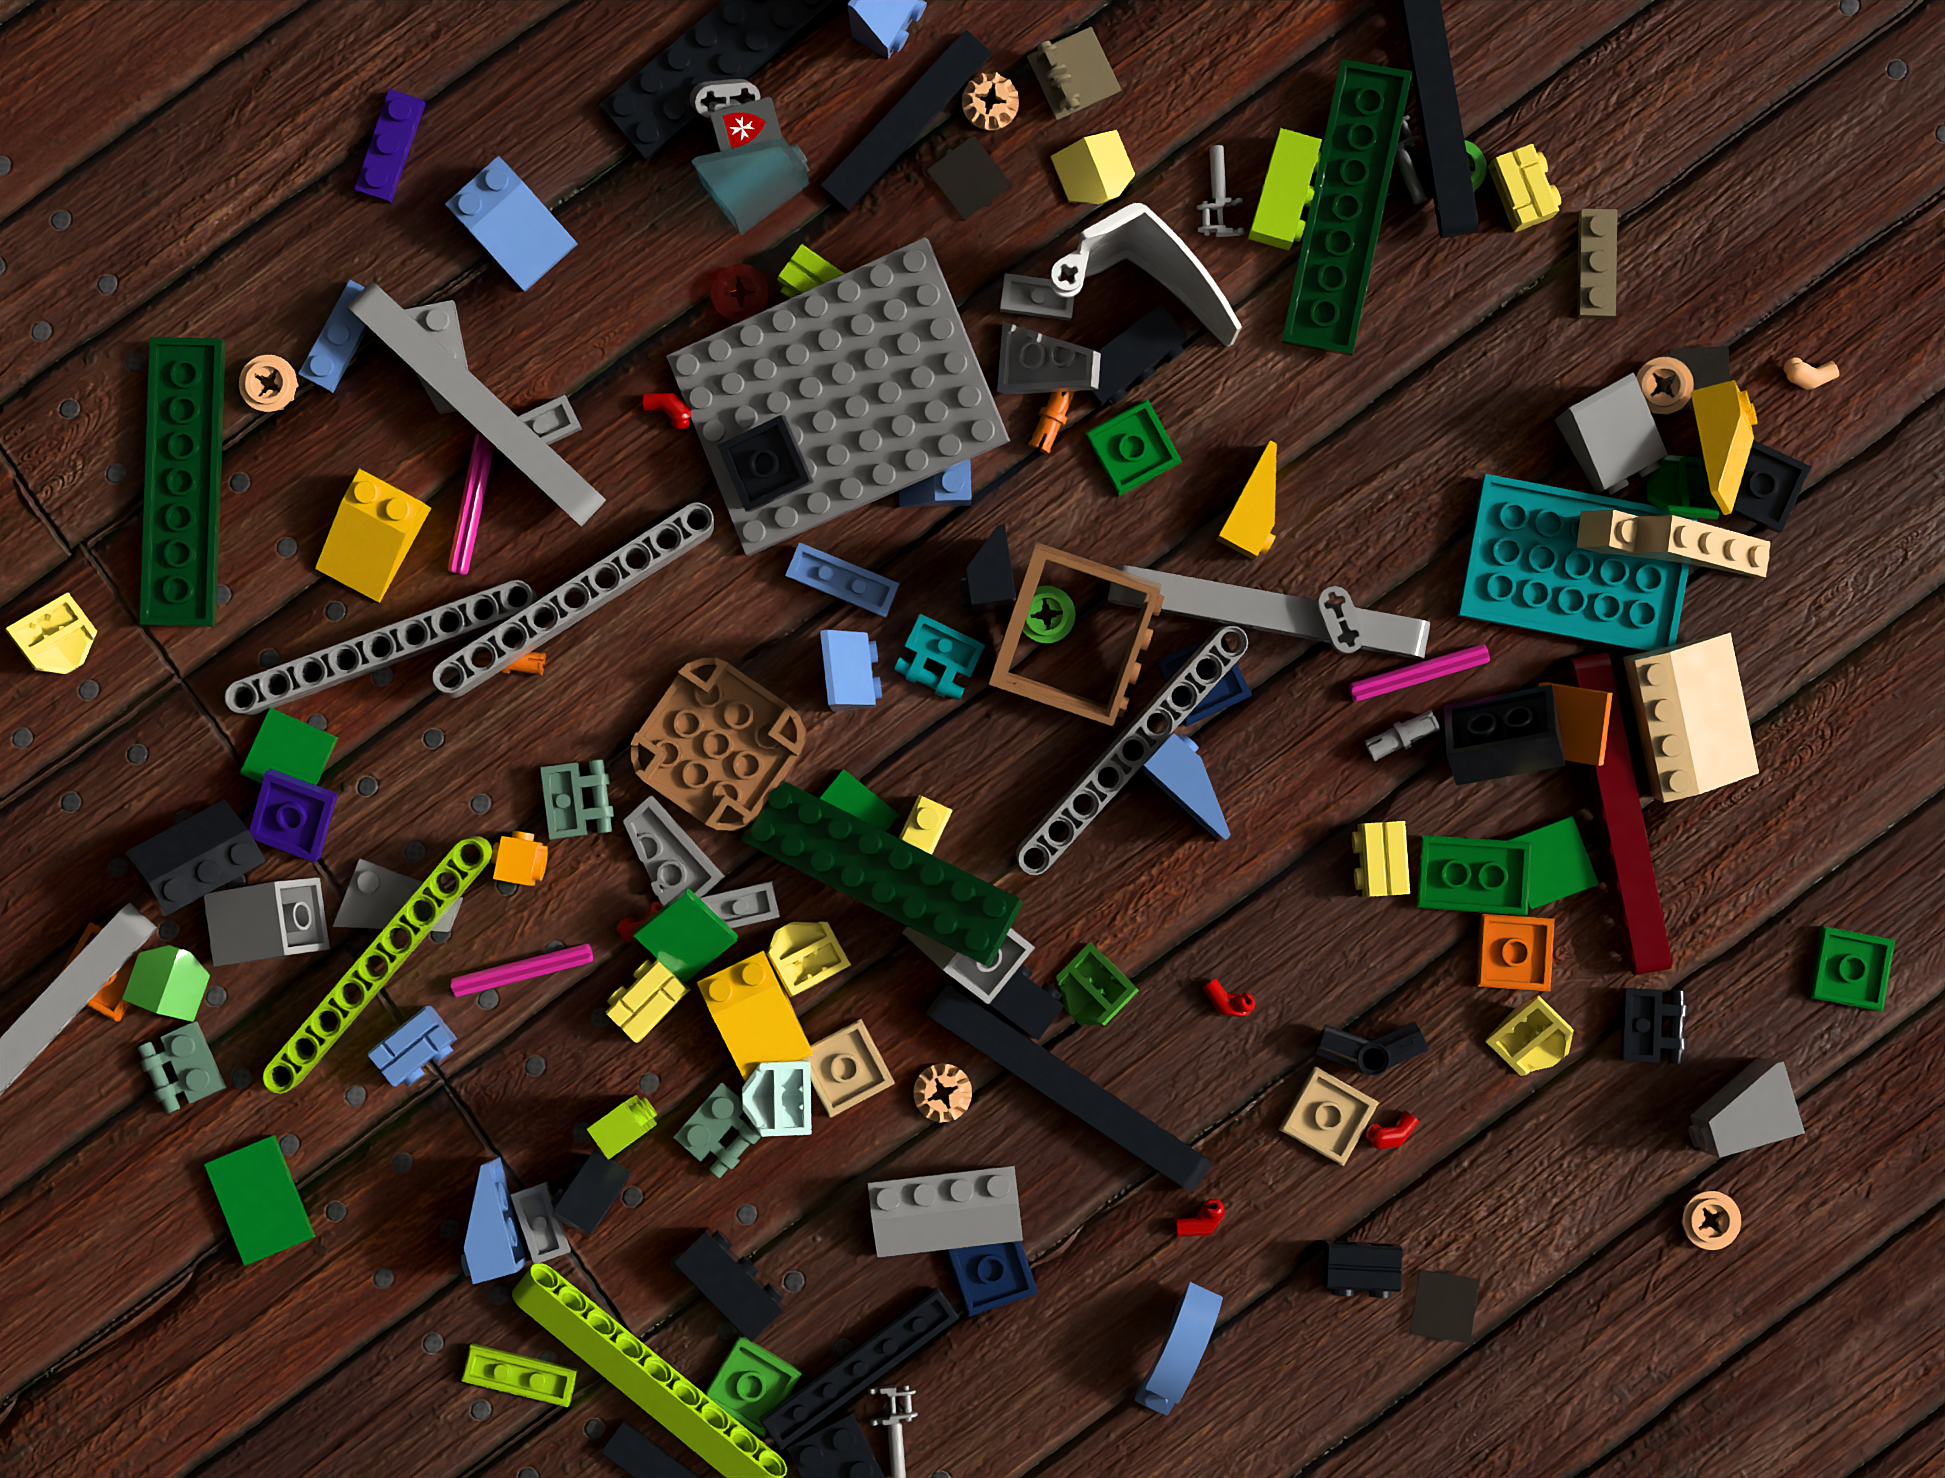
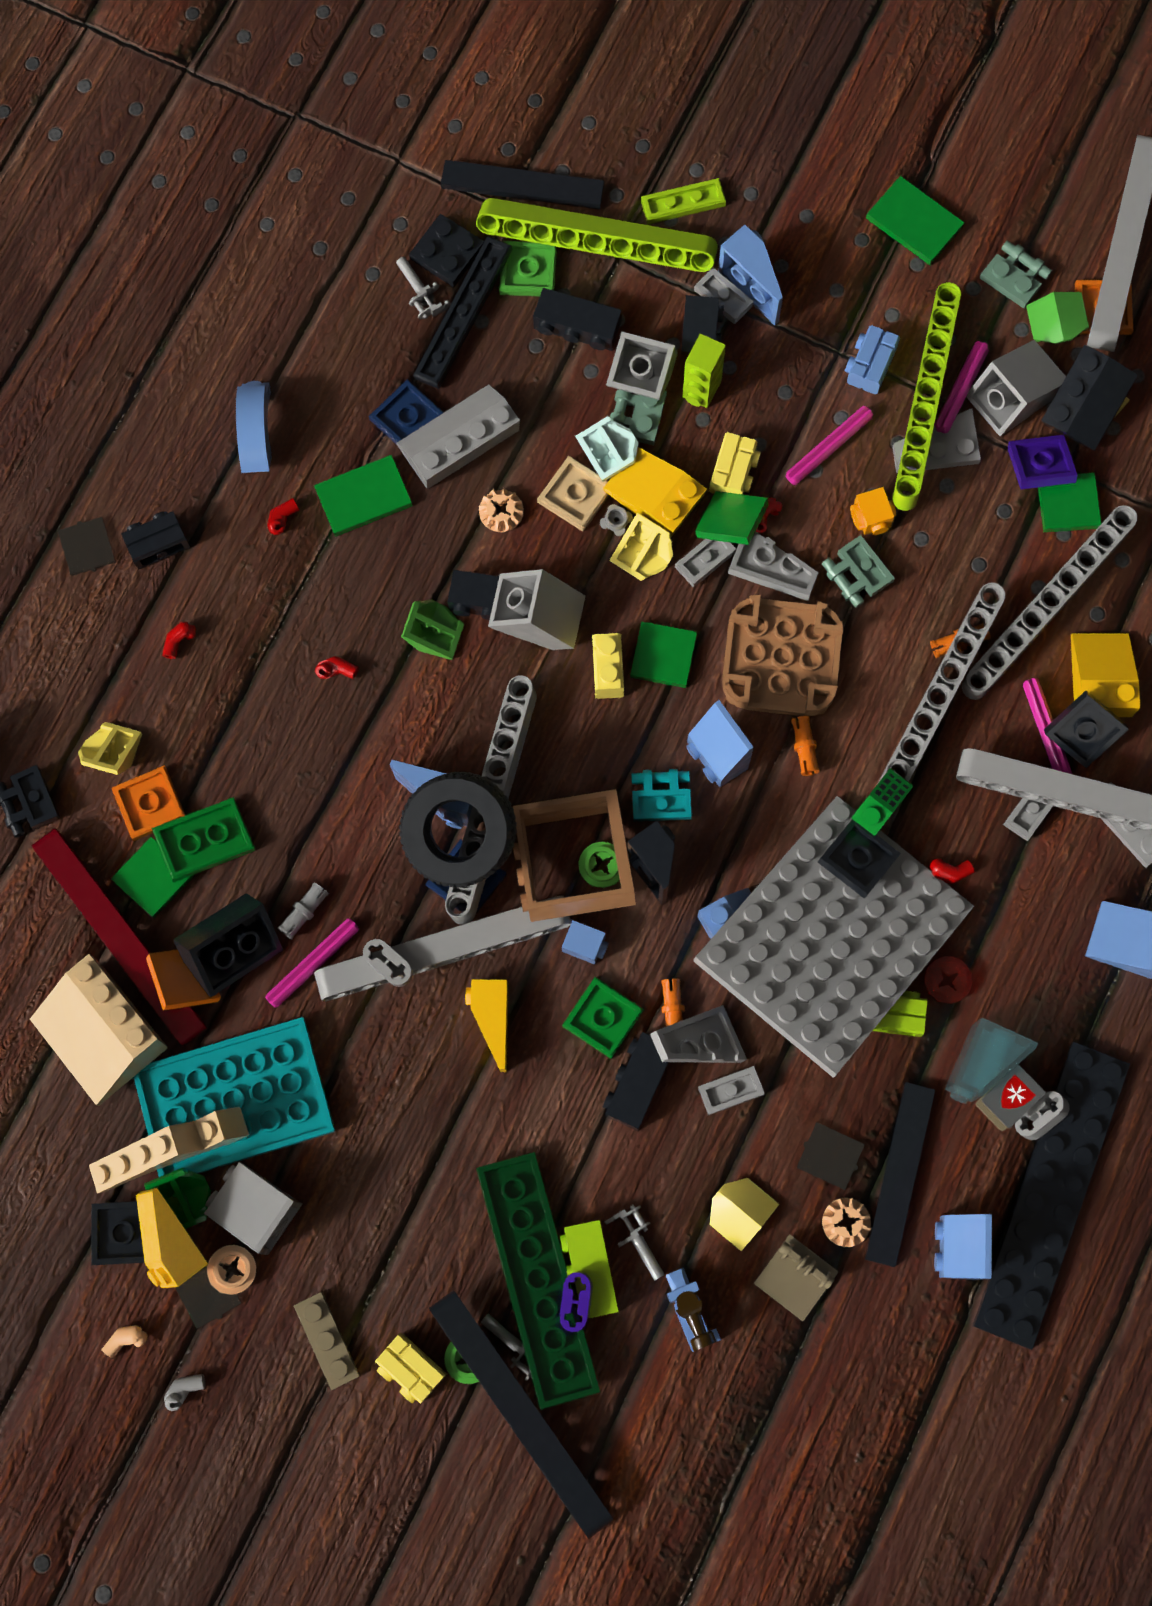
camera: 160 degrees right, 10 degrees down
dark green plate [741,780,1024,968] -> none
medium blue plate [785,542,900,618] -> none
black beam [923,981,1213,1193] -> none
white panel [1050,203,1242,347] -> none
tan tile [1279,1066,1379,1166] -> none
black piece [1314,1021,1428,1076] -> none
light yellow brick [1352,821,1410,897] -> none
none -> light grey arm [164,1374,205,1411]
none -> green tile [314,455,412,537]
none -> black tyre [399,772,517,887]
none -> dark purple beam [560,1272,593,1332]
none -> medium blue brick [562,920,609,965]
none -> light grey plate [600,504,633,536]
none -> light grey slope [606,332,678,400]
none -> hips [666,1268,721,1352]
none -> orange pin [791,716,820,776]
none -> green slope [852,768,914,836]
none -> dark pink axle [934,341,989,433]
none -> black plate [1044,690,1129,768]

